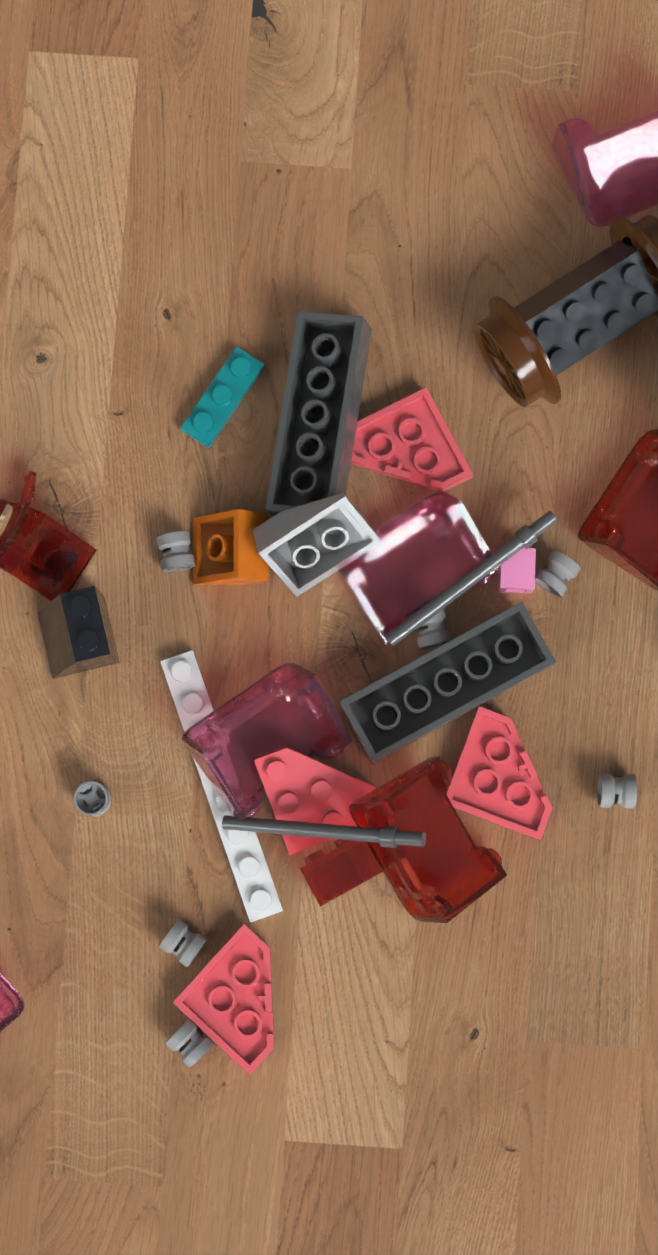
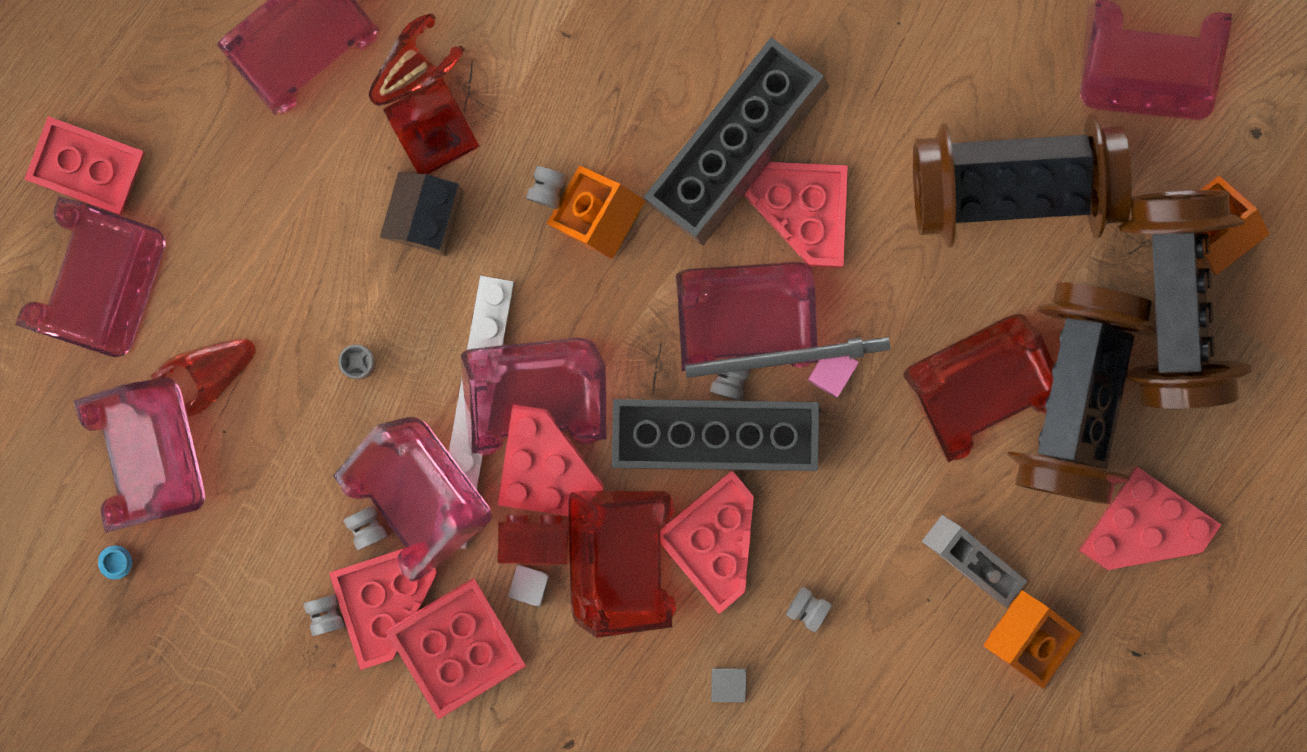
camera: 25 degrees right, 5 degrees up
teal plate [180,346,265,449] -> none
dark grey bar [222,815,426,848] -> none
light grey slope [253,493,382,597] -> none
light grey wheel [535,550,581,598] -> none
none -> clear pink windscreen [333,417,492,582]
none -> coral plate [385,578,526,720]
none -> light grey slope [508,564,550,607]
none -> light grey slope [711,668,746,702]

